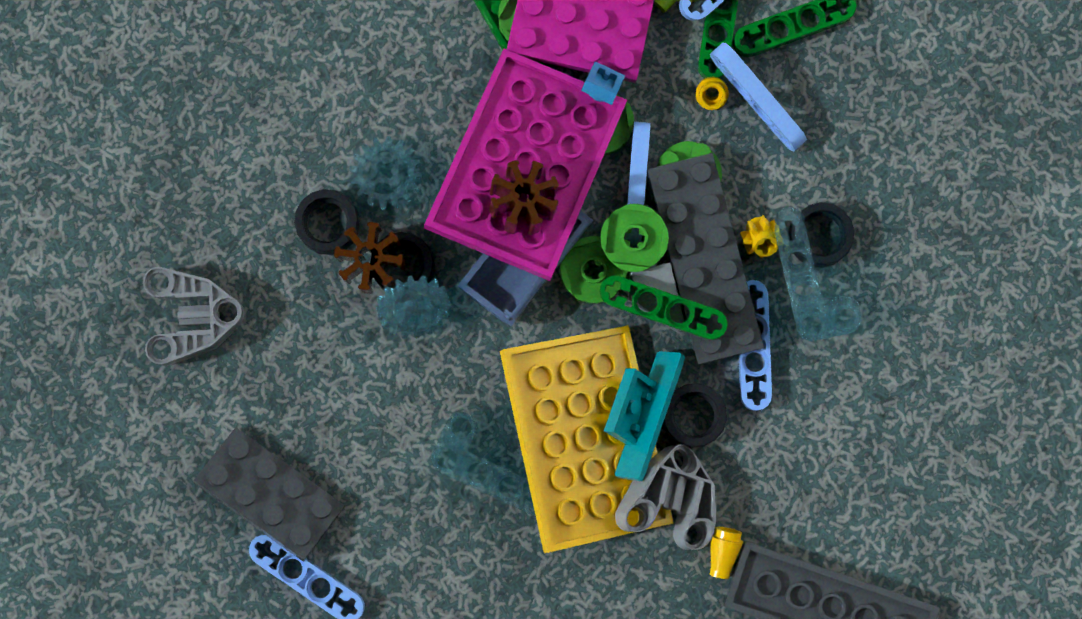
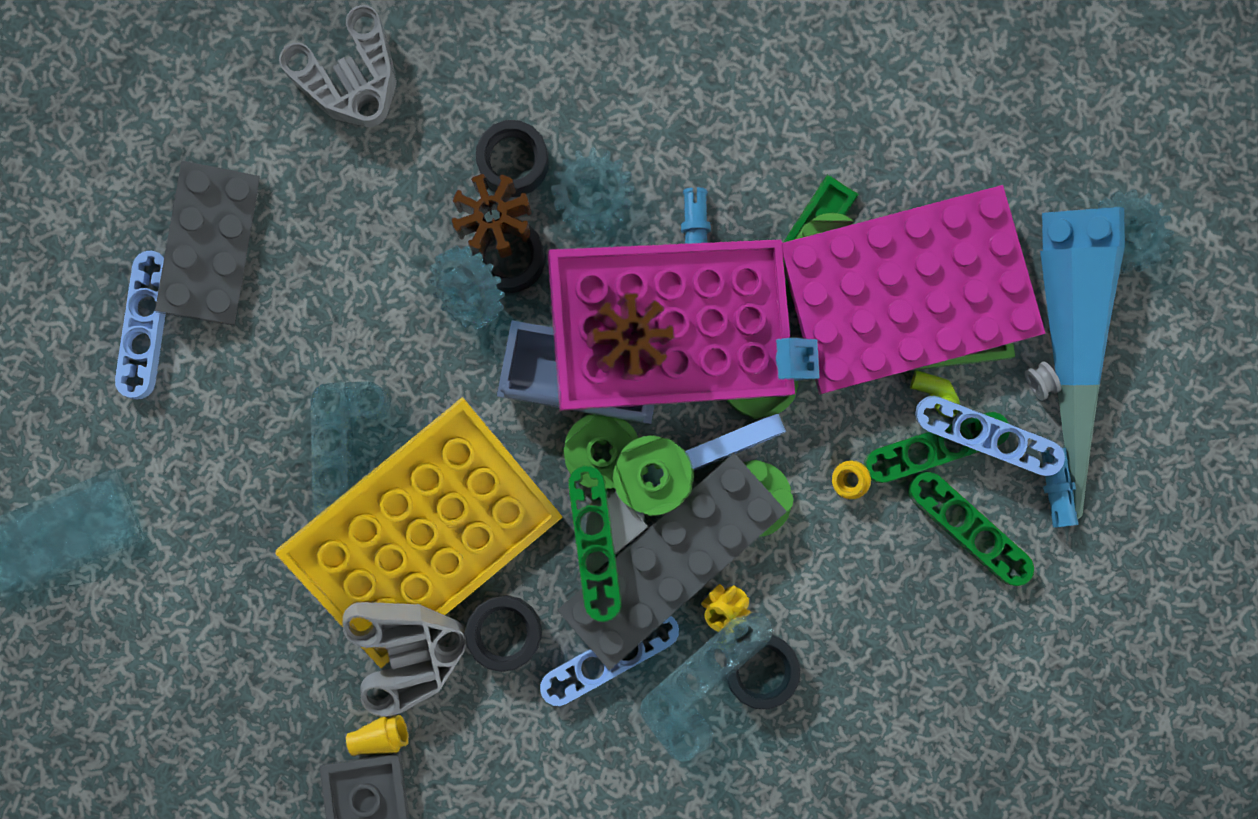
camera: 60 degrees right, 0 degrees up
teal bracket [604,351,685,481] -> none
light blue beam [710,43,807,152] -> none
none -> dark azure pin [681,187,711,244]

